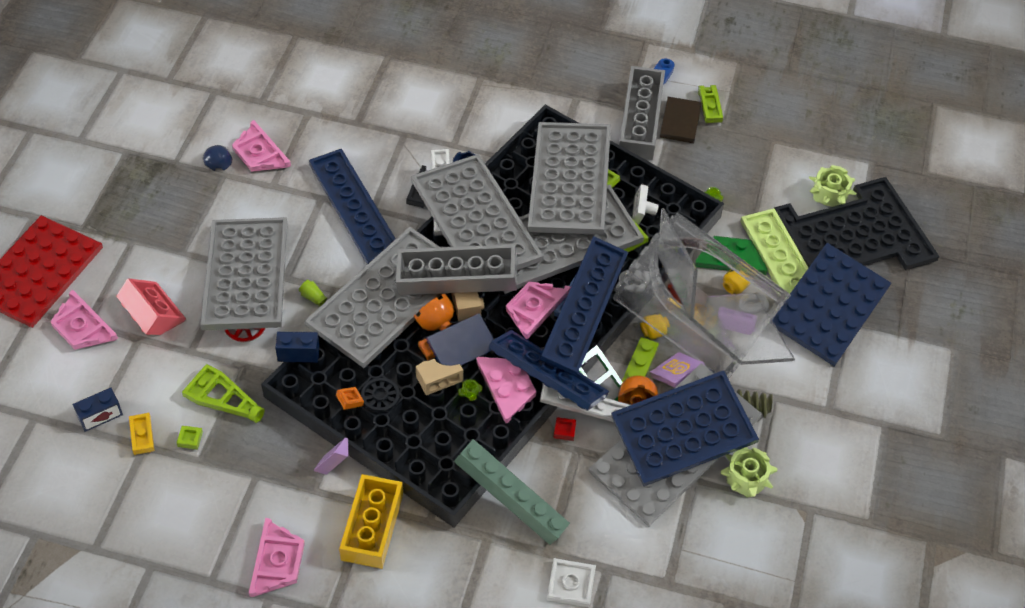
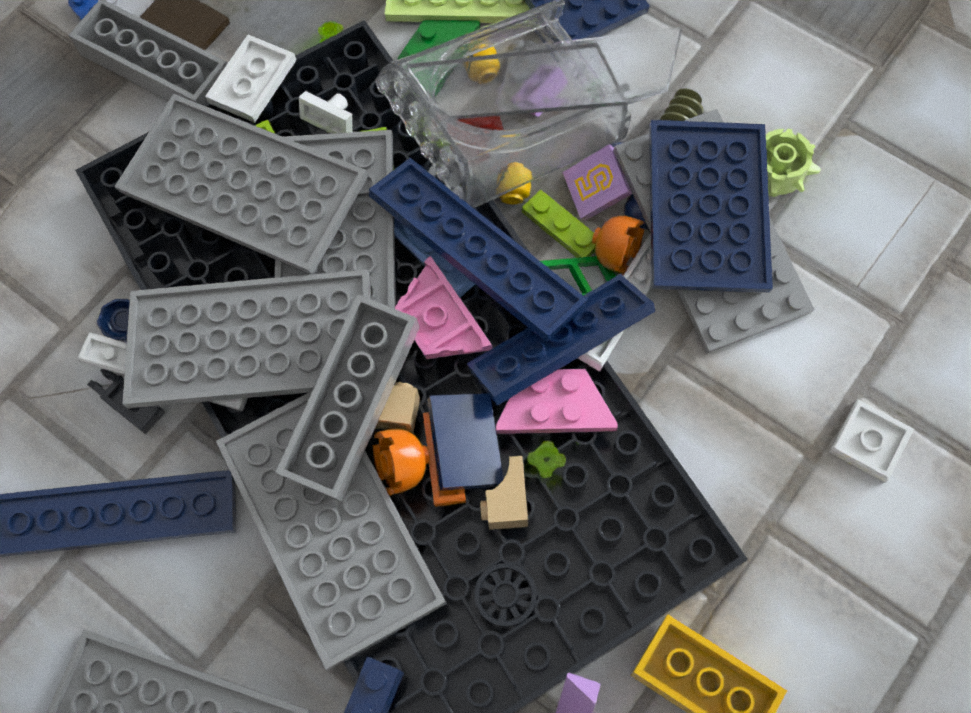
camera: 60 degrees left, 15 degrees up
lime cone [299,280,327,307] -> none
orange tile [336,387,364,409] -> none
sand green brick [454,439,570,545] -> none
red plate [554,417,576,441] -> none
none -> white plate [205,35,296,123]

